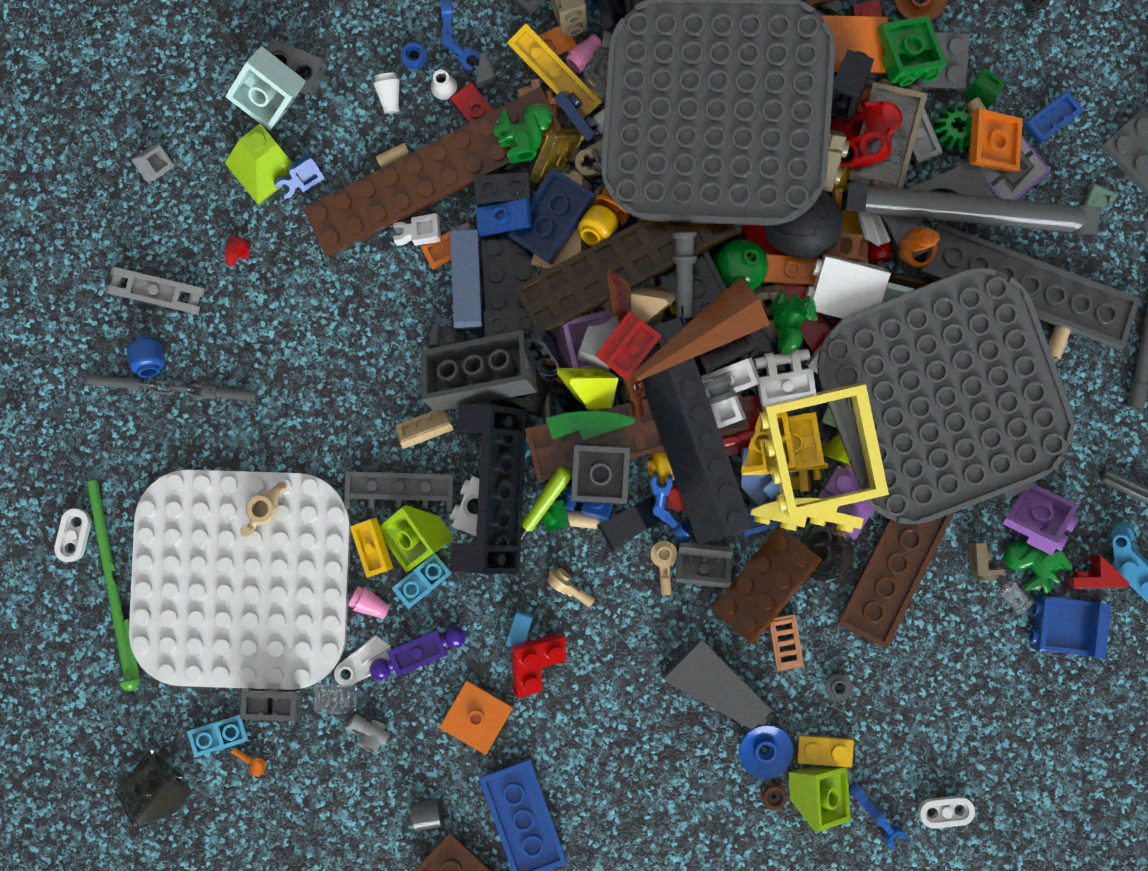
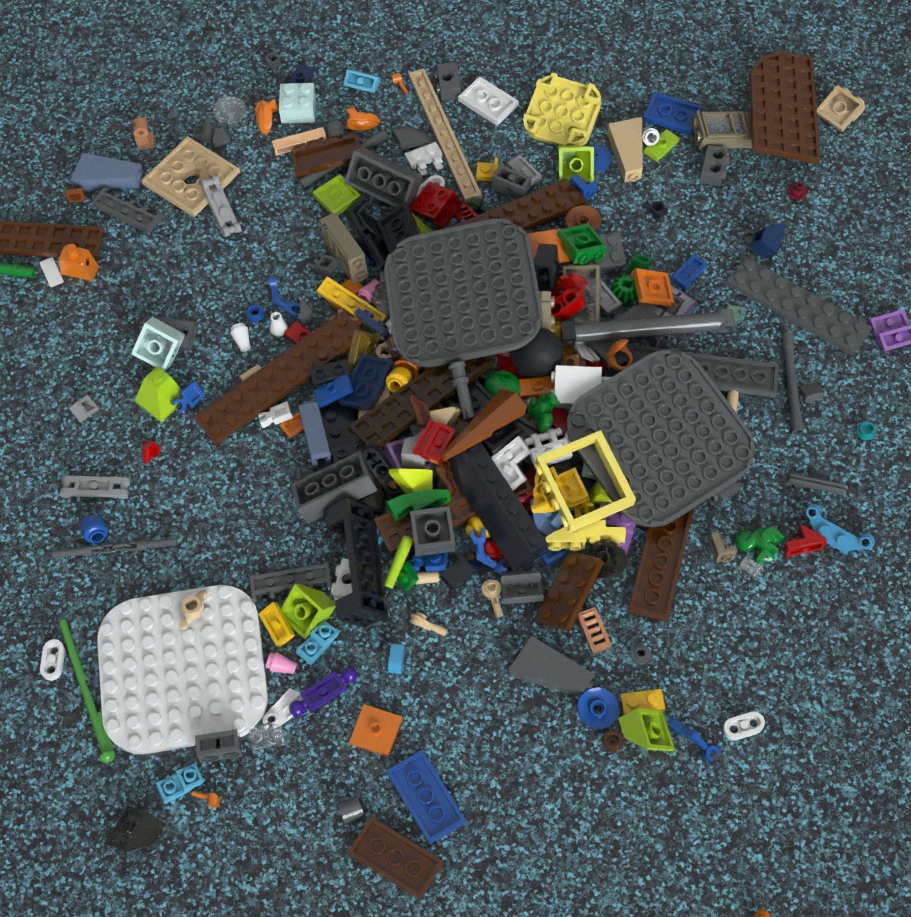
camera: 15 degrees left, 25 degrees down
light grey plate [345,714,390,753] -> none
tan plate [396,410,454,449] -> none
green animal [493,103,552,164] -> none
red plate [511,633,566,698] -> none
dark grey wheel [703,374,737,405] -> none
medium lavender plate [1004,484,1079,555] -> none
blue panel [1029,595,1111,659] -> none

